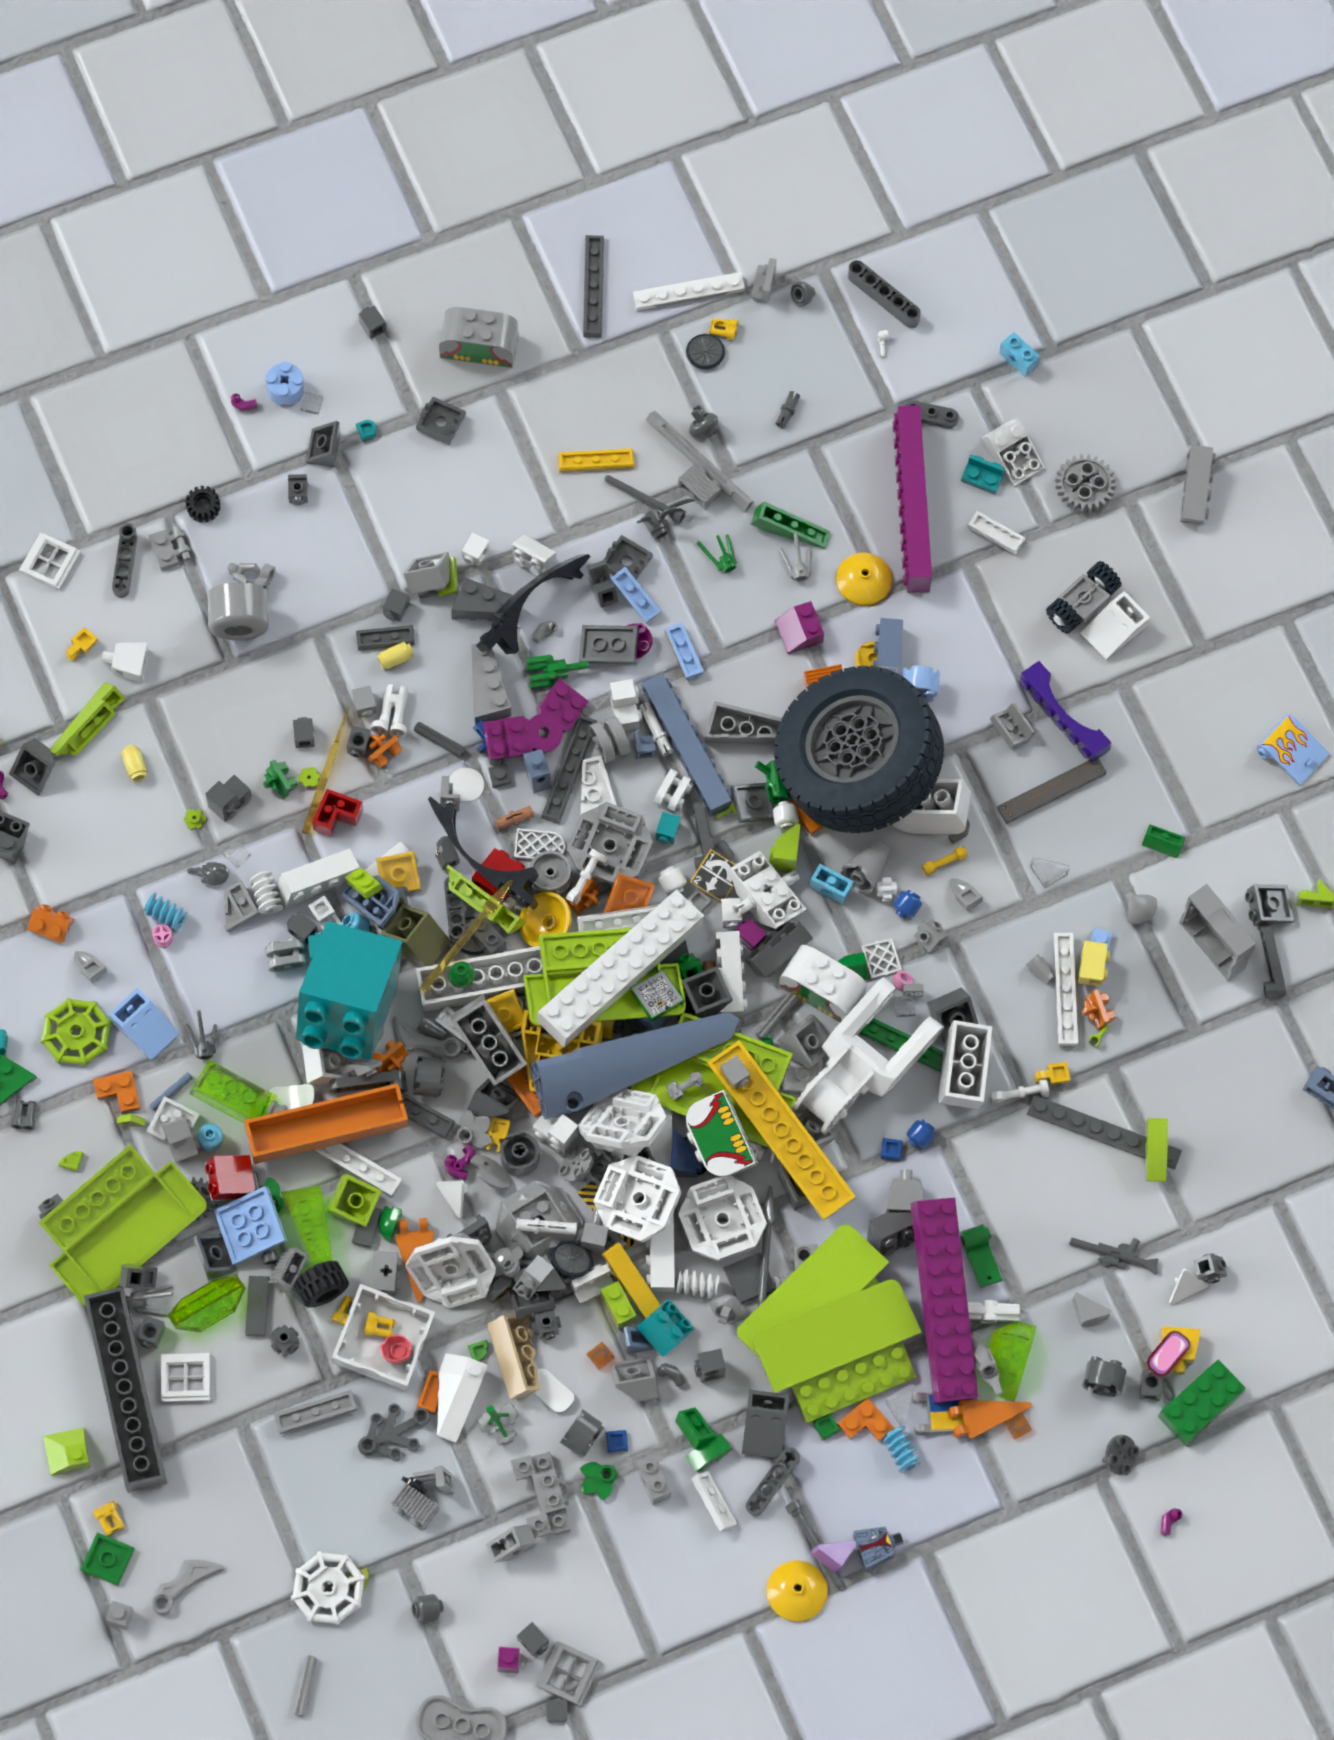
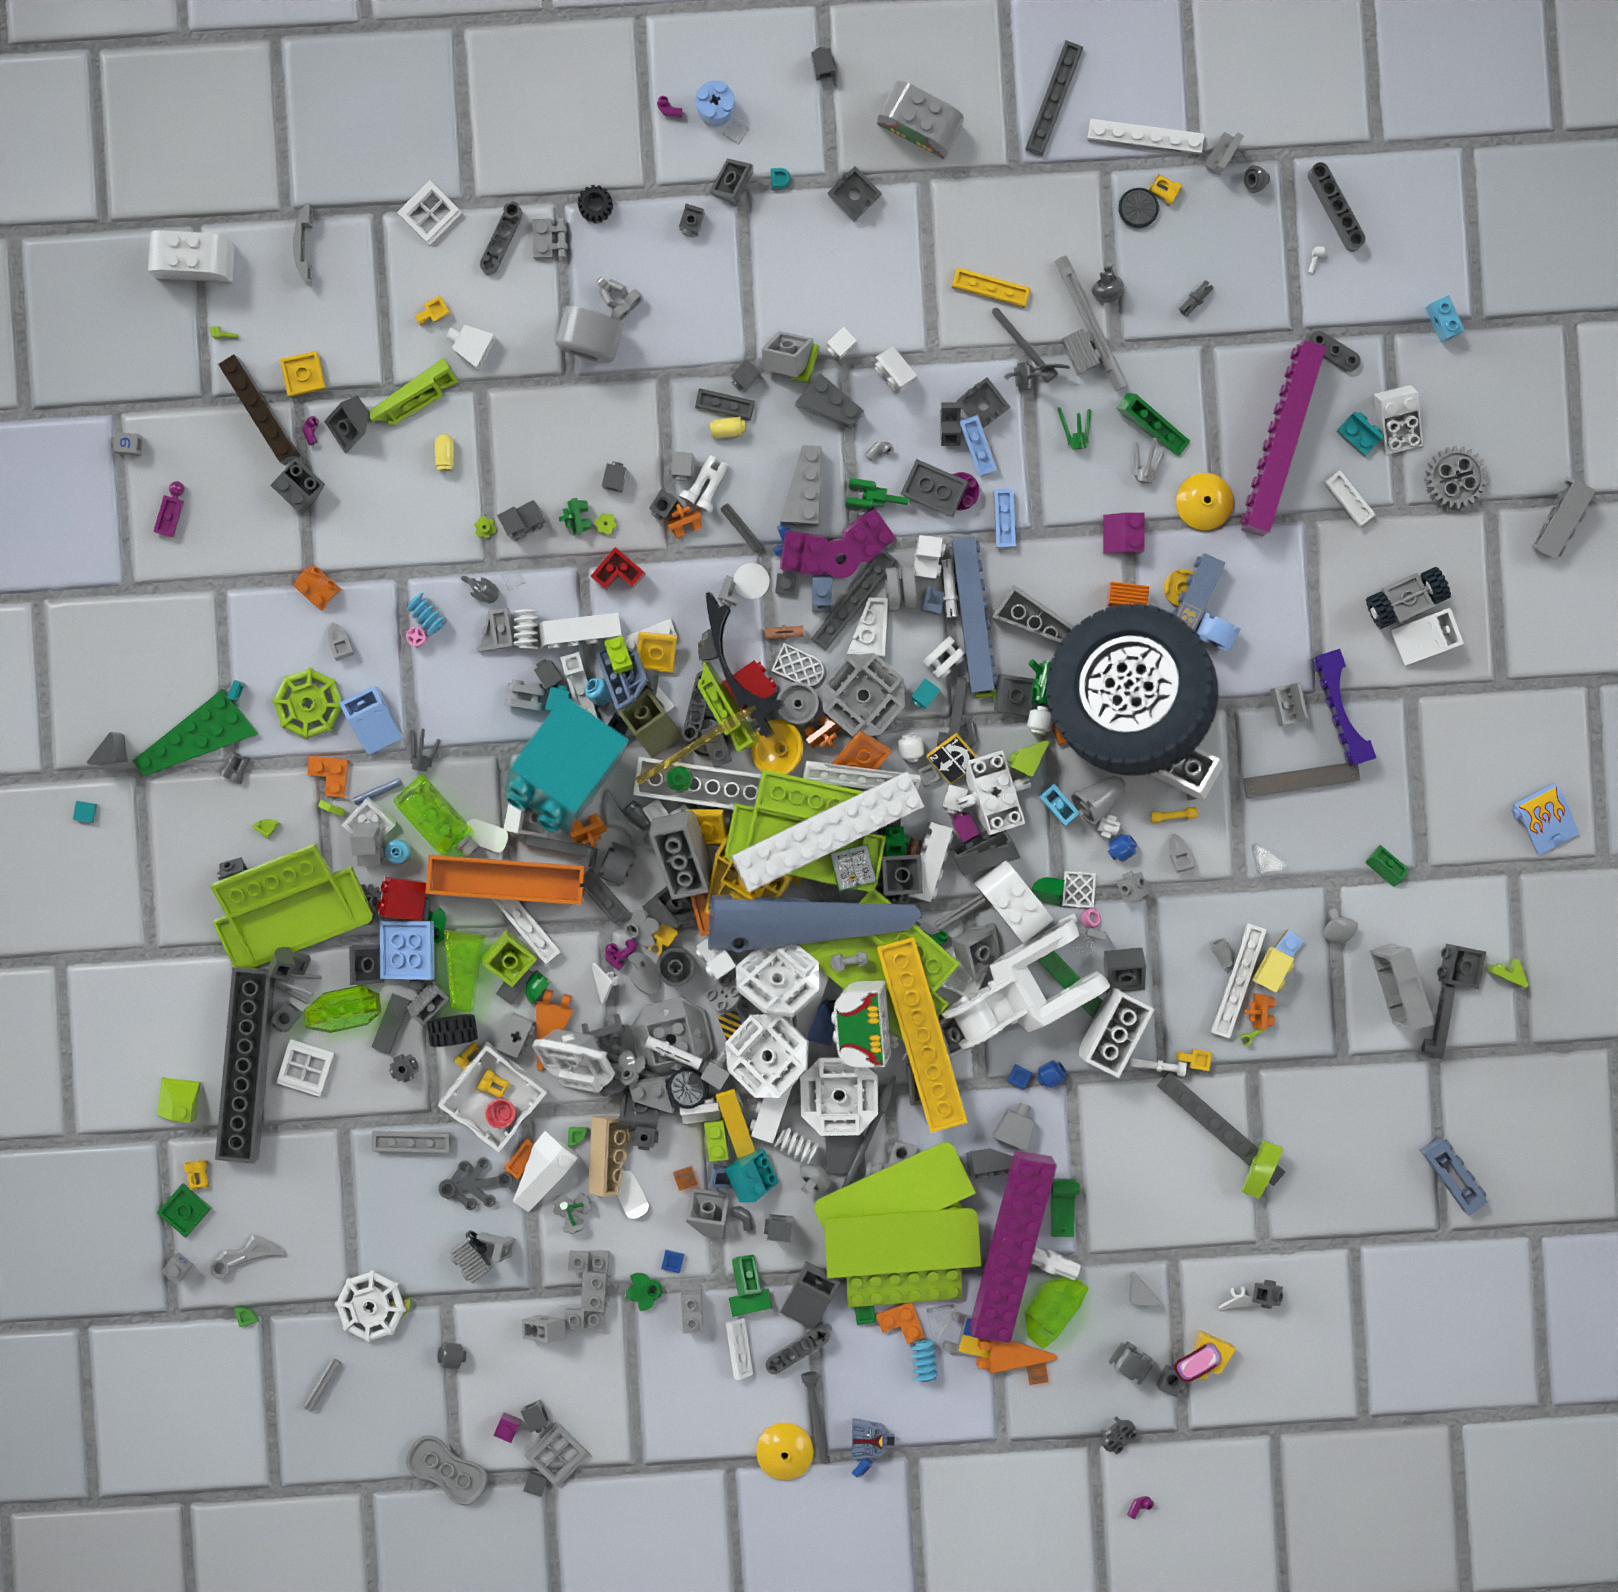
camera: 15 degrees right, 20 degrees up
clear yellow piece [302,707,350,834] -> none
light grey slope [340,1059,383,1076] -> none
black slope [476,554,591,654] -> none
light grey slope [513,1255,554,1301] -> none
dark grey brick [560,1409,604,1456] -> none
white piece [566,849,608,904] -> none
light grey brick [720,1055,750,1089] -> none
slope [811,1541,856,1572] -> none
light grey animal [971,1332,1003,1396] -> none
dark grey piece [1069,1237,1159,1275] -> none
green brick [1158,1359,1246,1446] -> none
none -> bright green tile [234,1307,259,1327]
none -> blue tile [852,1458,873,1478]

